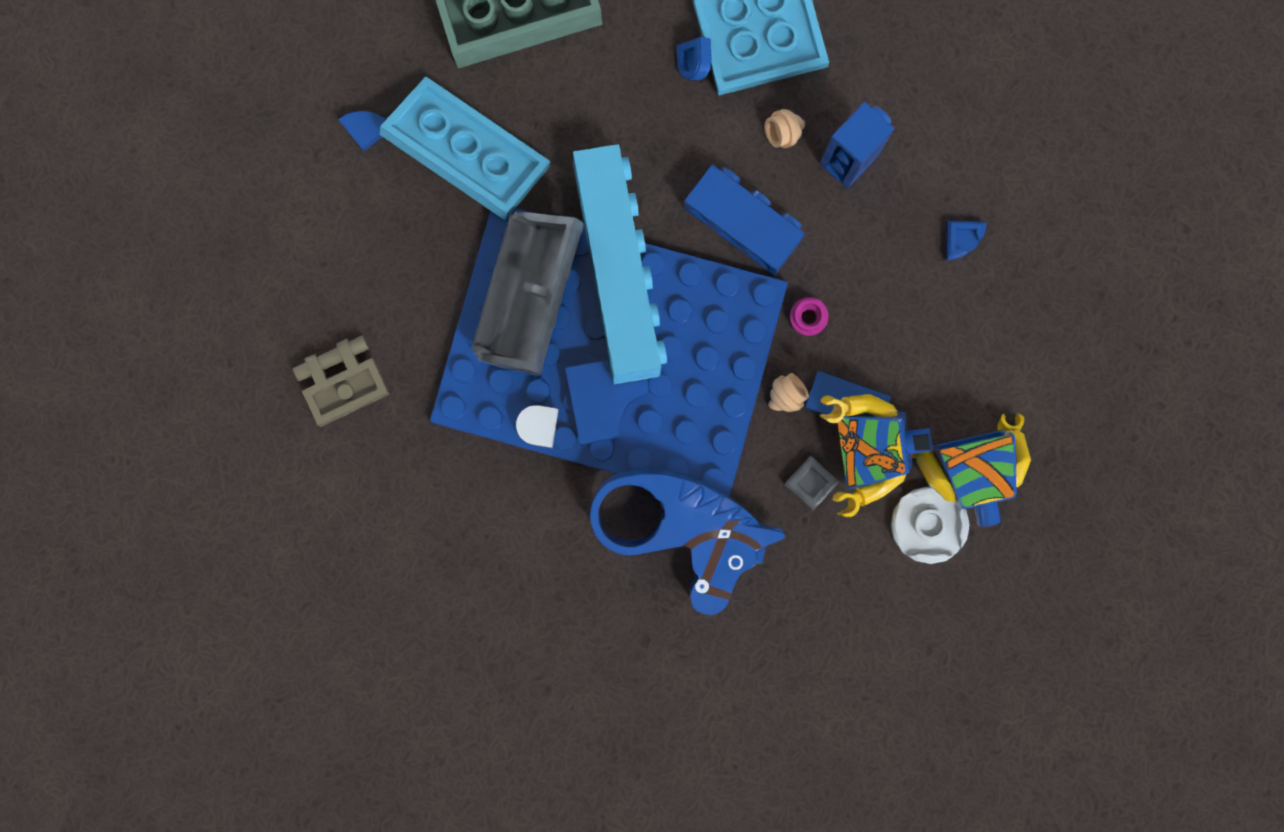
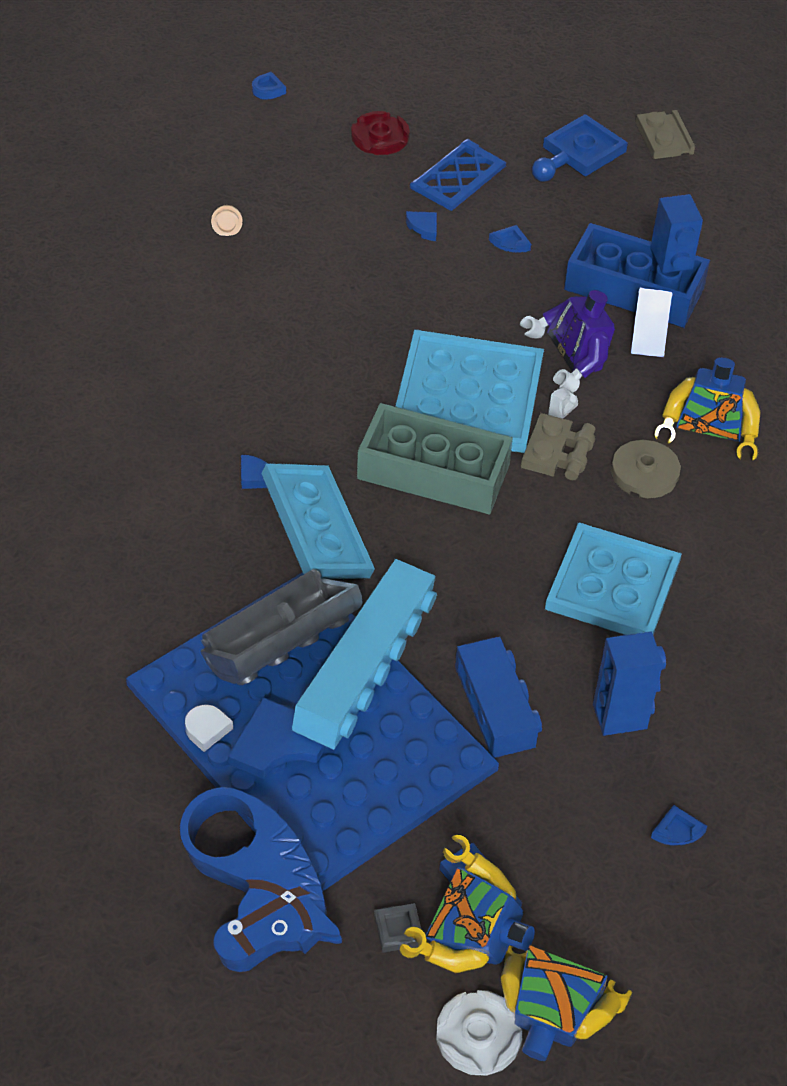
camera: 30 degrees right, 35 degrees down
dark tan plate [293,335,390,427] -> none
blue tile [676,37,712,81] -> none
light nougat plate [765,109,805,148] -> none
light nougat plate [769,373,809,412] -> none
dark pink plate [790,297,828,336] -> none

